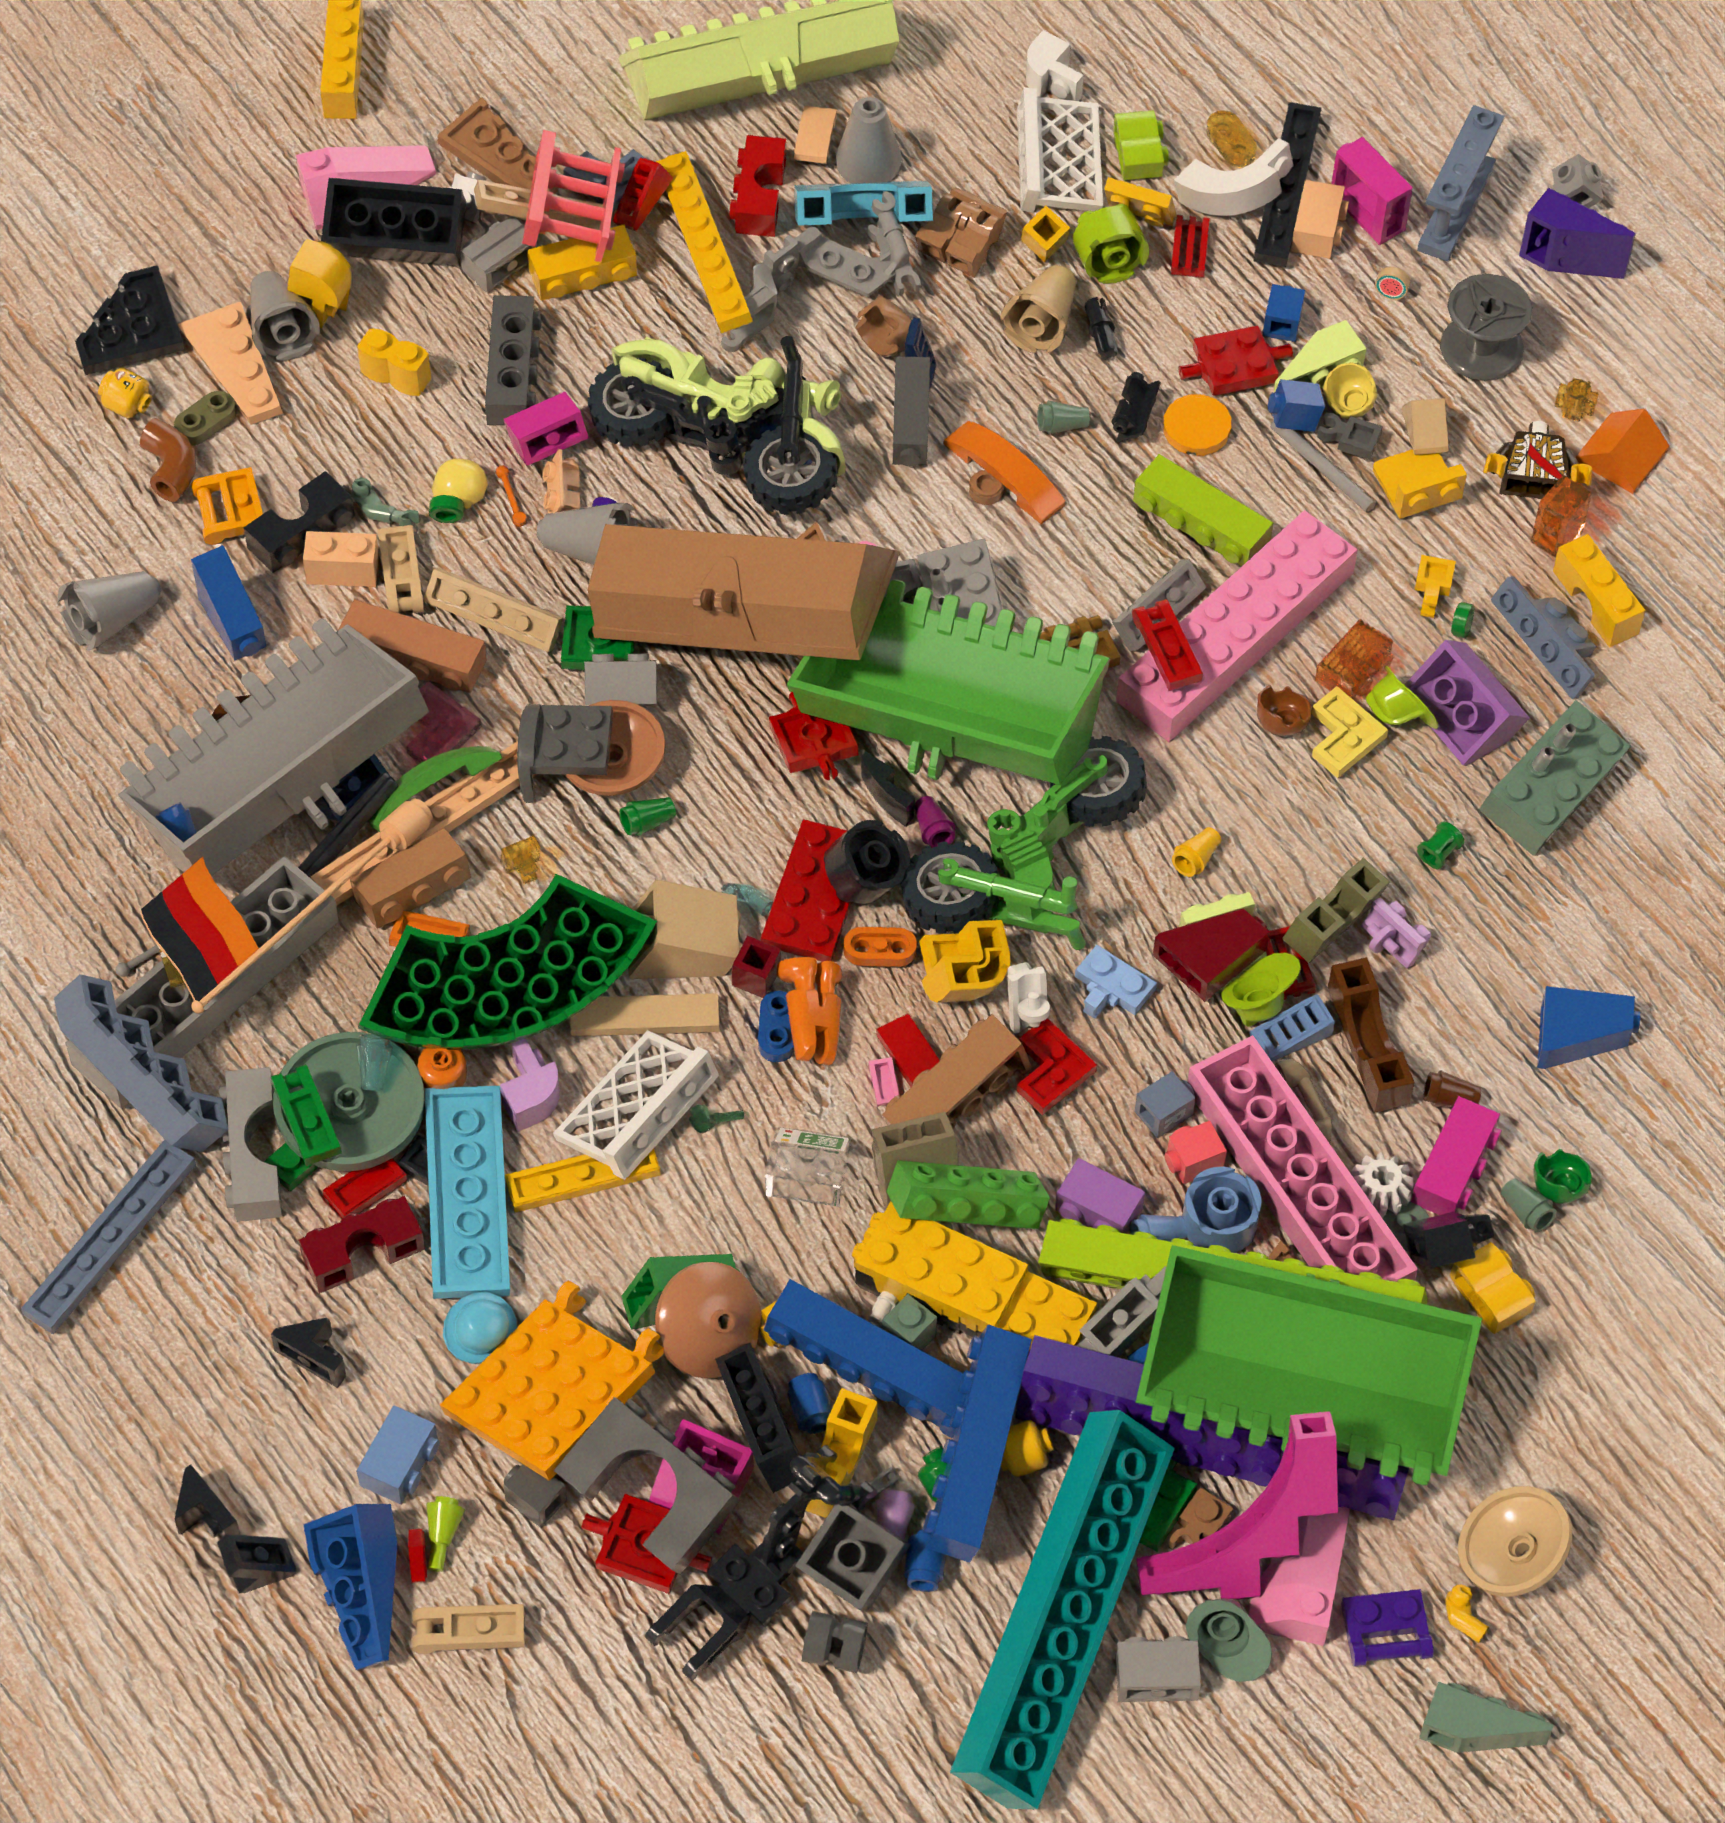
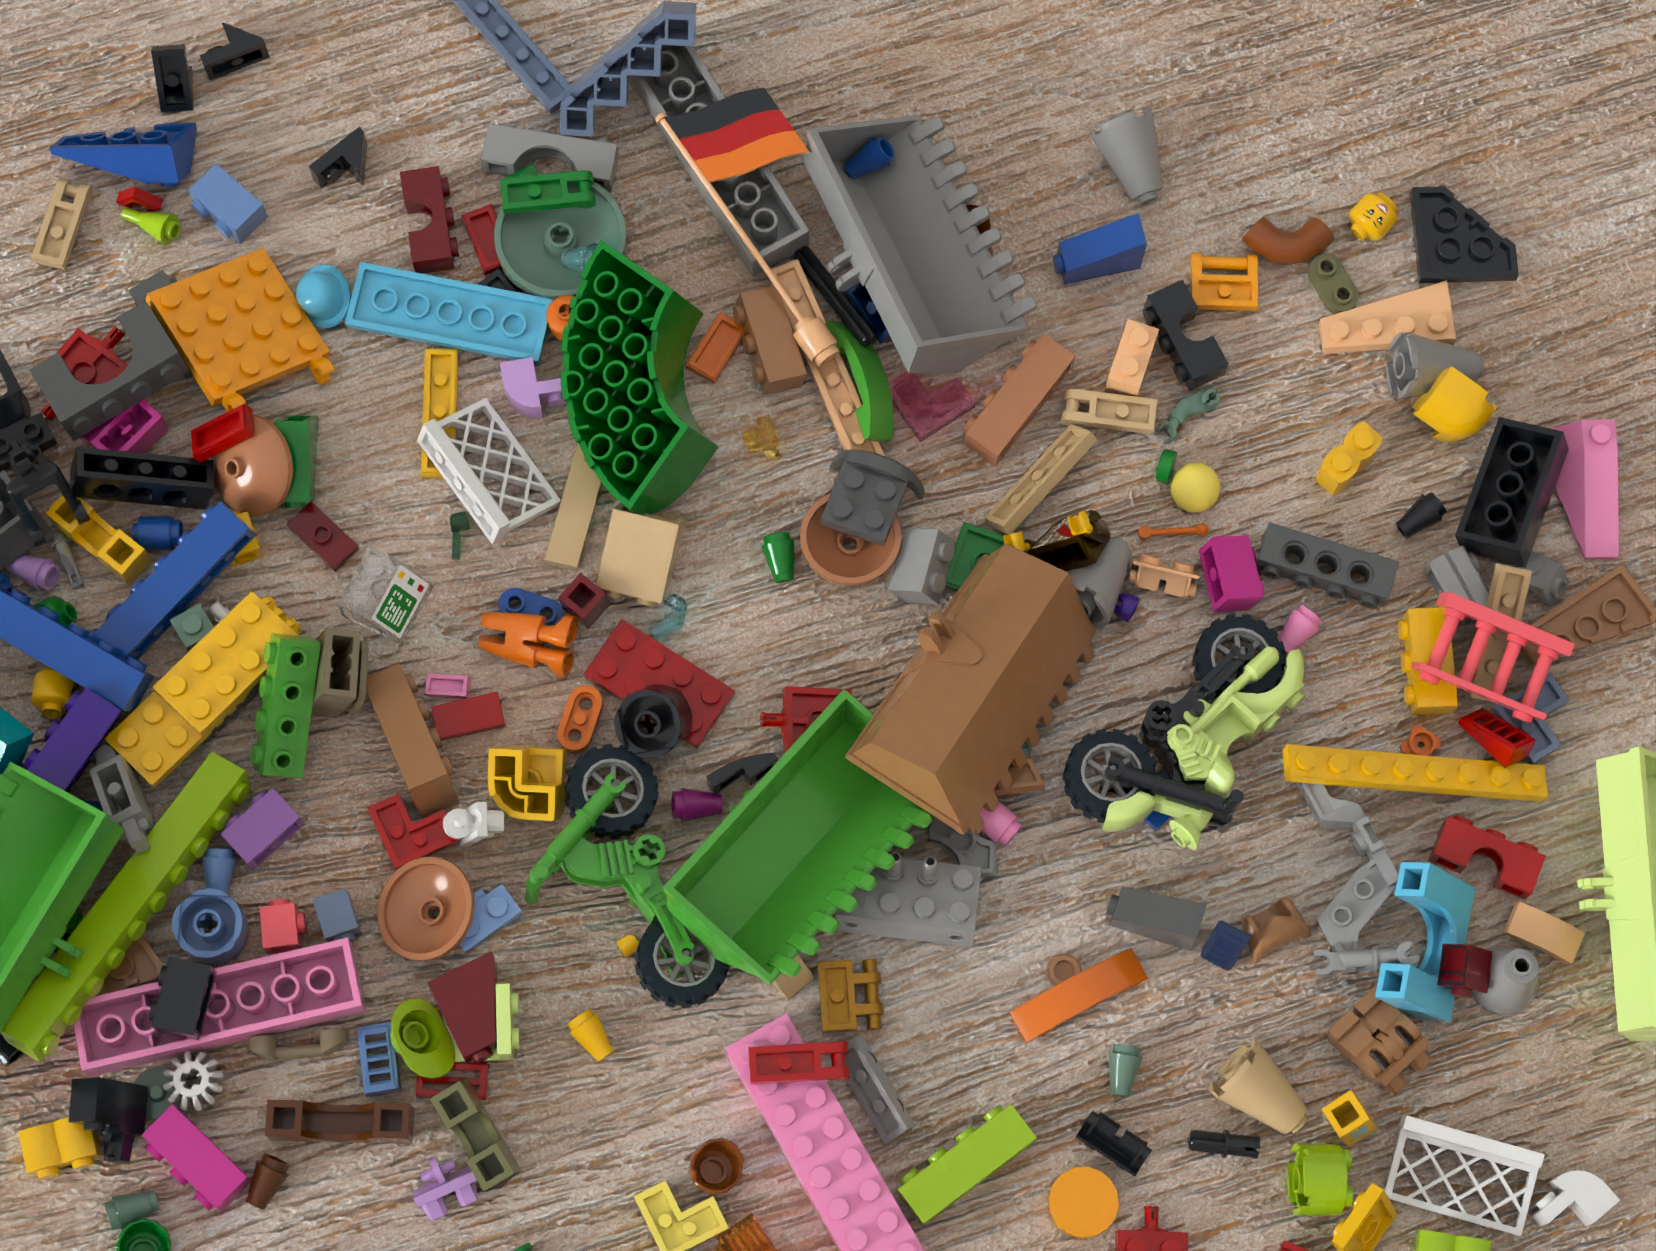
camera: 105 degrees right, 15 degrees up
none -> black brick [149,957,217,1041]
none -> red tile [191,403,254,463]
none -> dark red plate [287,501,359,572]
none -> nougat dish [377,857,475,961]
none -> yellow hand [616,935,661,967]
none -> dark brown torso [1003,509,1111,572]
none -> bright pink cone [1278,605,1322,655]
none -> black cone [1395,492,1447,539]
none -> orange plate [1400,725,1441,756]
none -> dark red brick [1437,944,1492,998]

